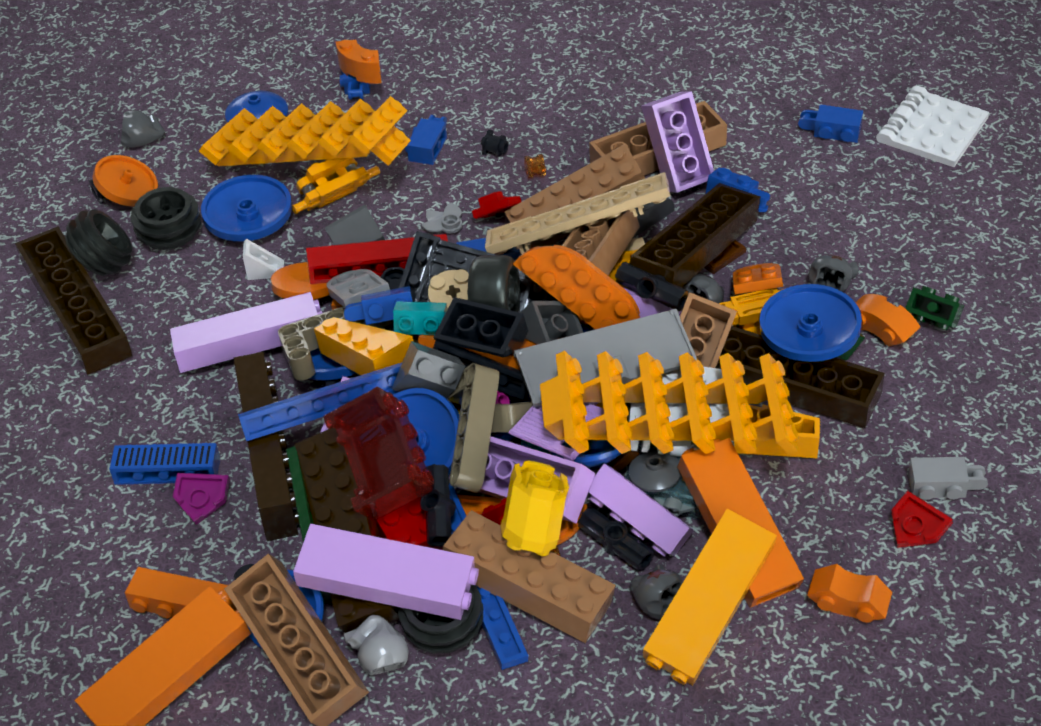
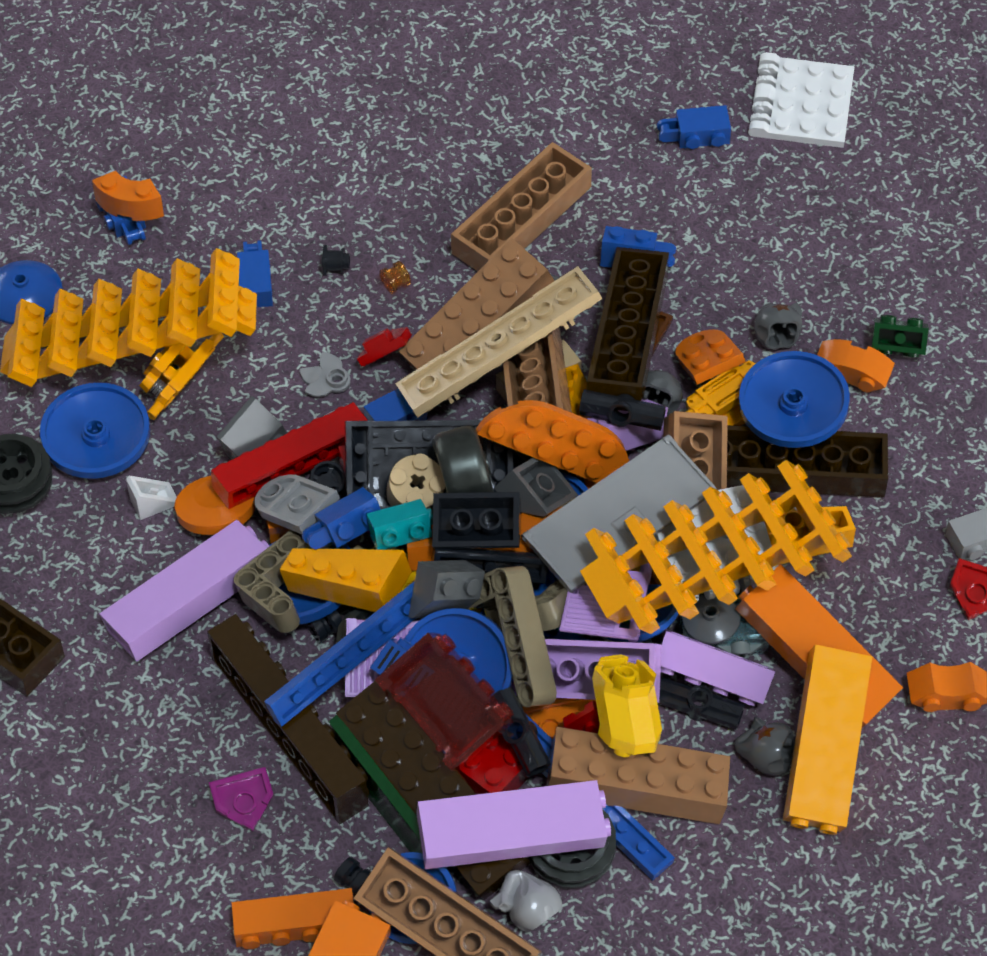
camera: 25 degrees left, 10 degrees up
blue brick [109,443,220,485] -> none
lavender brick [641,91,714,193] -> none

